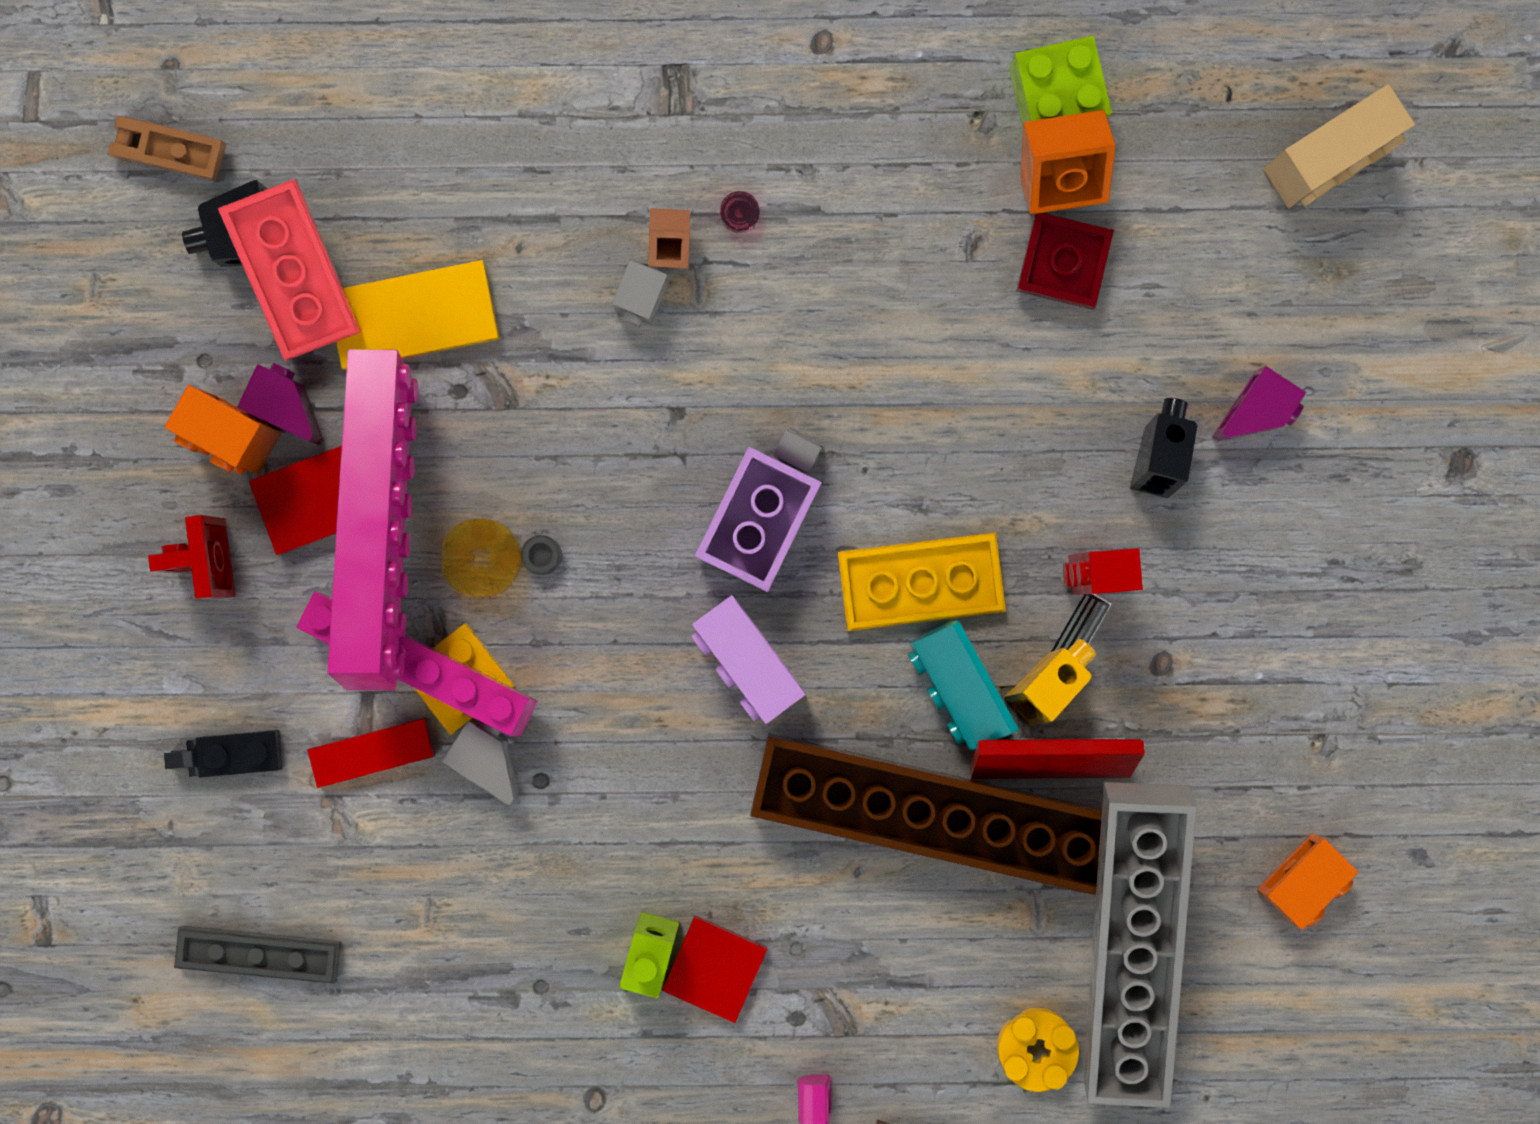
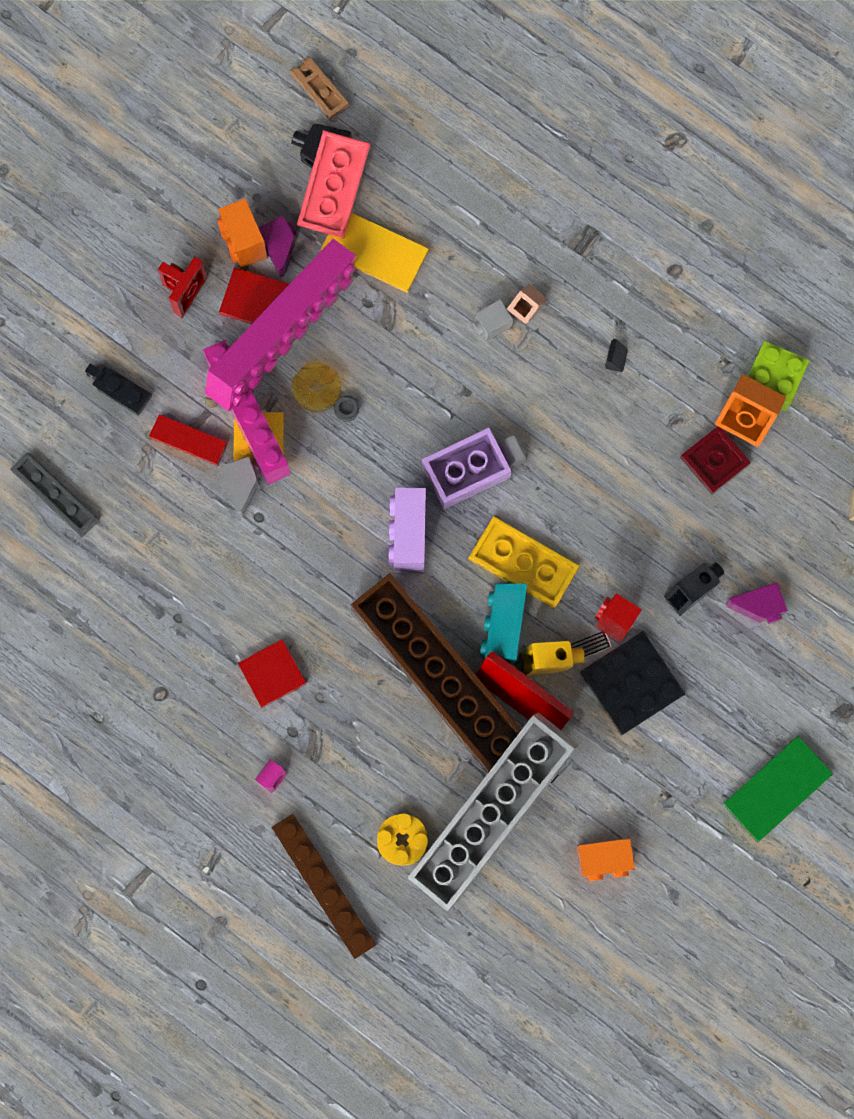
camera: 35 degrees right, 10 degrees down
lime torso [619,911,680,999] -> none
clear pink tile [720,191,760,233] -> none
none -> black plate [580,631,685,736]
none -> black slope [605,338,628,372]
none -> green tile [723,736,833,843]

